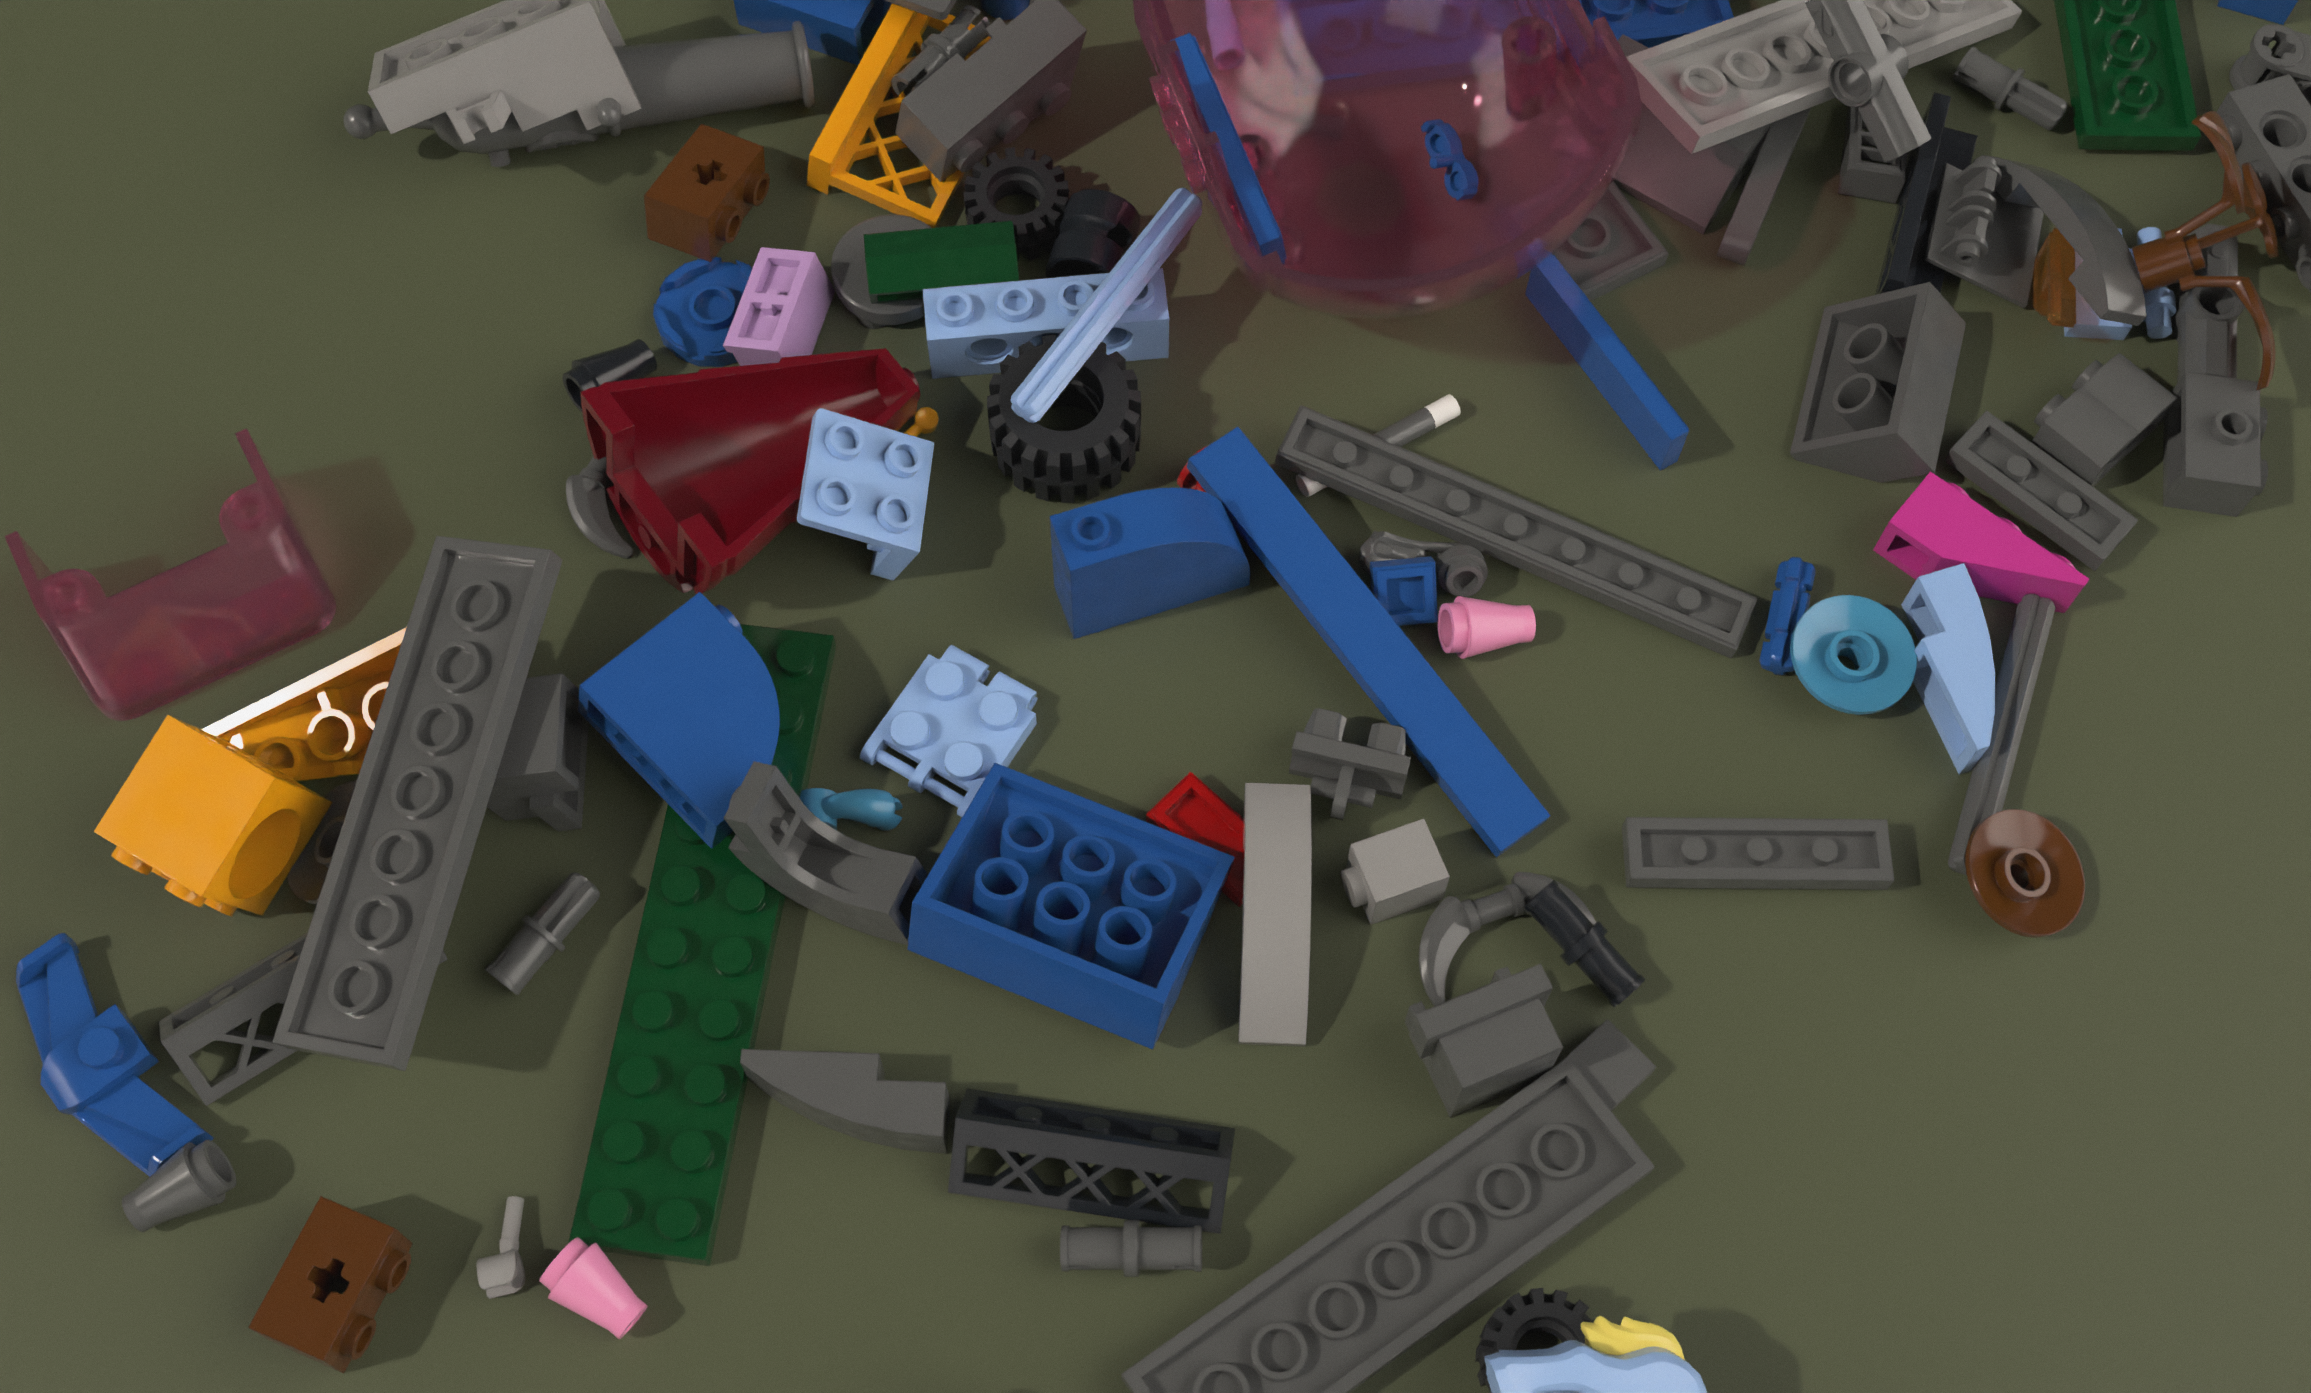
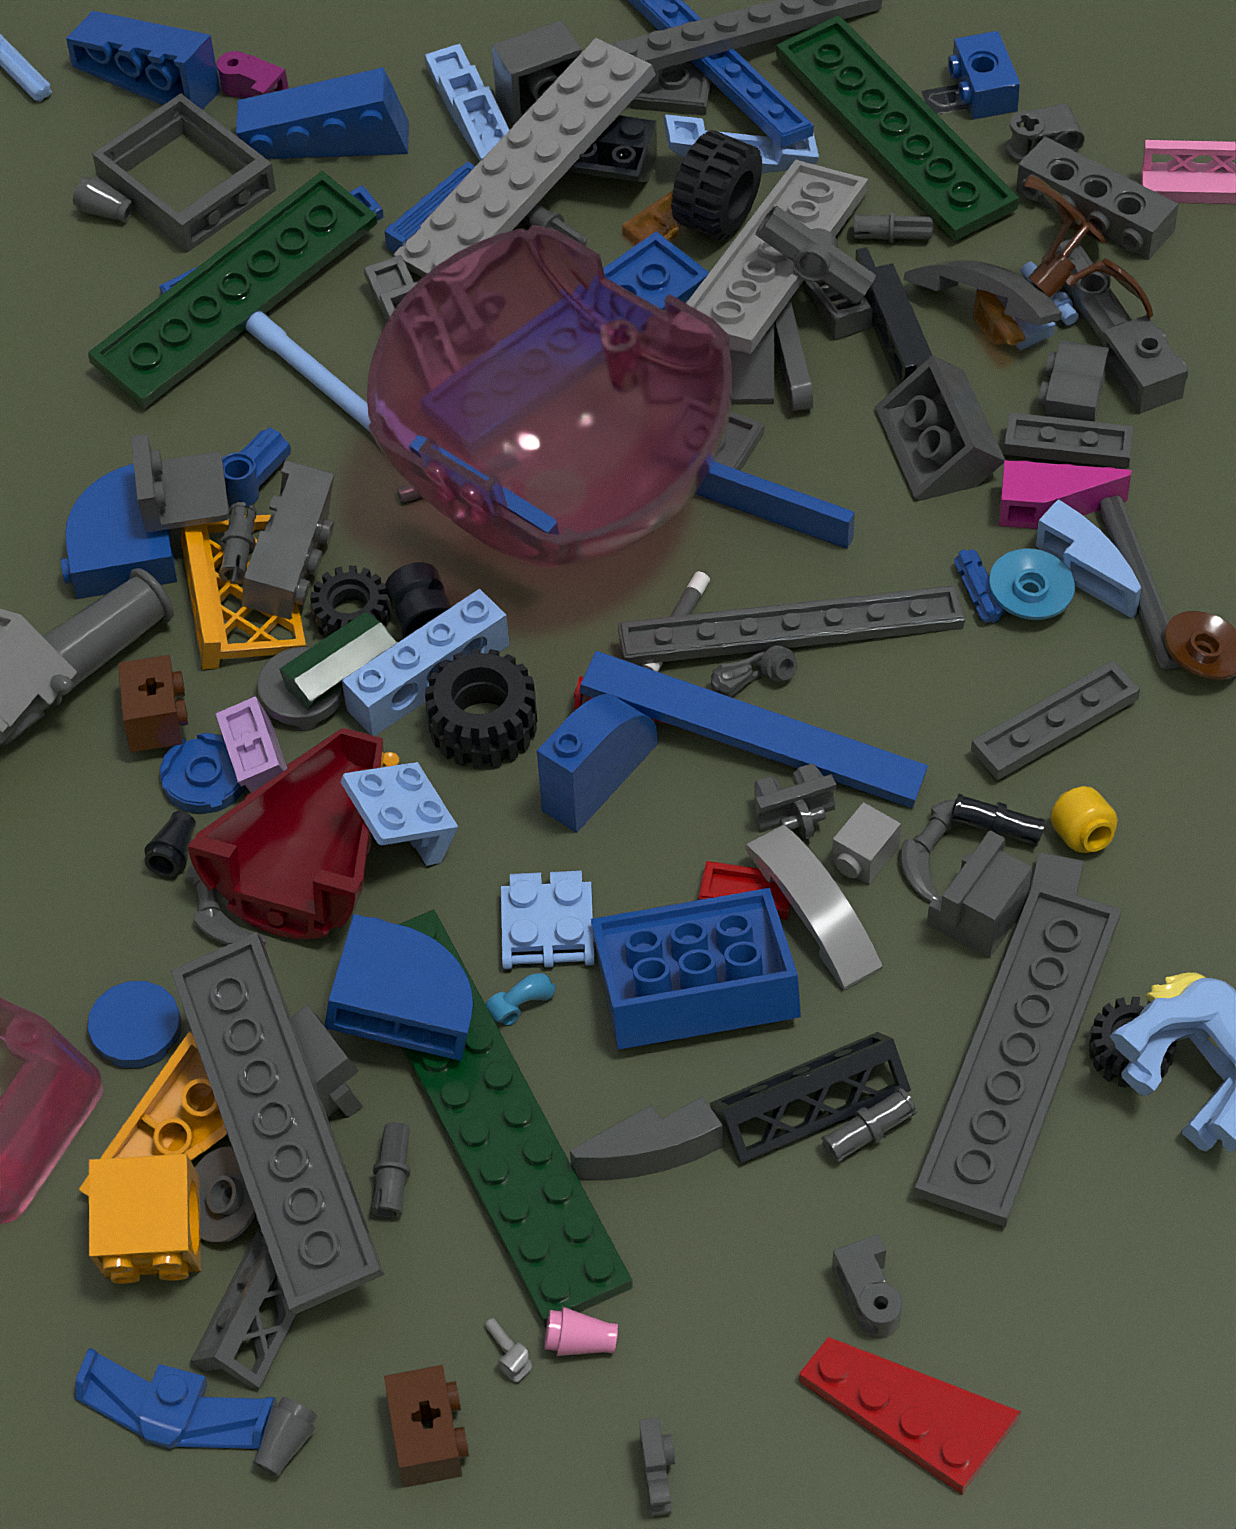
camera: 30 degrees left, 10 degrees down
dark grey arch [724,761,928,945] -> none
light blue axle [1010,188,1203,423] -> none
blue tile [1370,556,1438,626] -> none
blue piece [1421,119,1479,201] -> none
bright pink cone [1438,596,1536,659] -> none
dark grey hinge [1924,156,2044,308] -> none
none -> blue tile [88,981,181,1068]
none -> yellow head [1050,786,1118,853]

